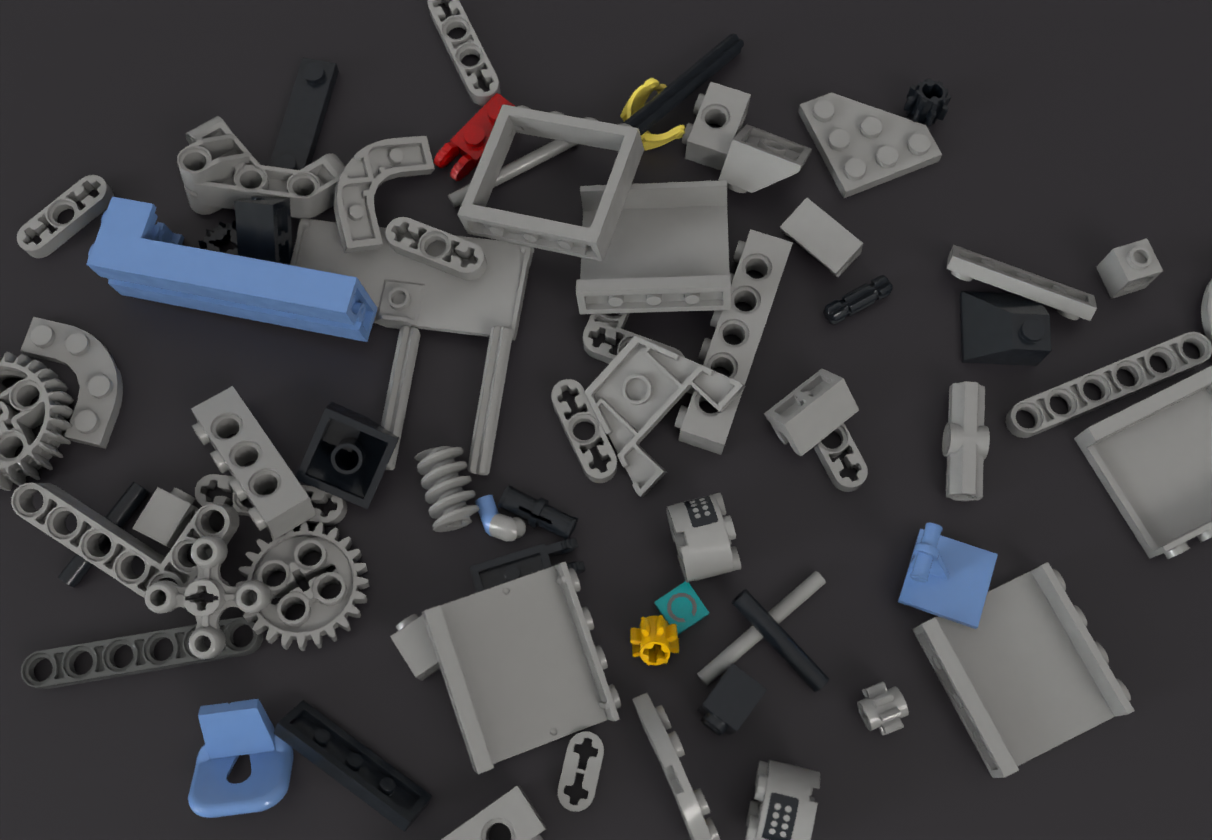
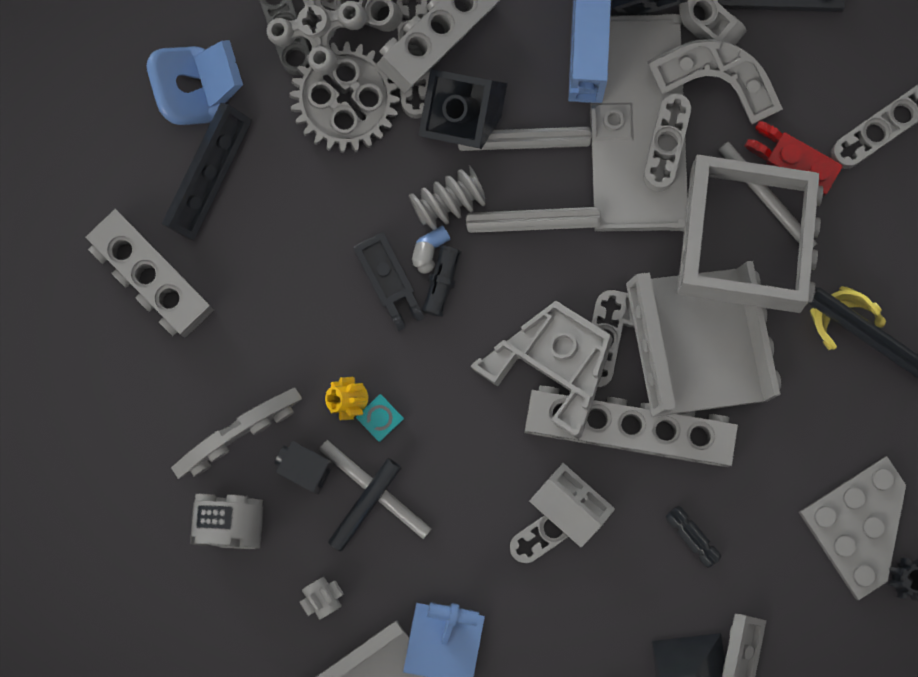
camera: 80 degrees right, 10 degrees up
light grey brick [390,614,440,681] -> none
light grey panel [422,561,621,774] -> none
light grey beam [551,379,617,483] -> none
light grey beam [557,731,604,812] -> none
light grey brick [666,492,741,583] -> none
light grey brick [682,81,751,171] -> none
light grey slope [718,124,812,193] -> none
light grey hinge [780,197,863,278] -> none
light grey piece [942,381,990,502] -> none

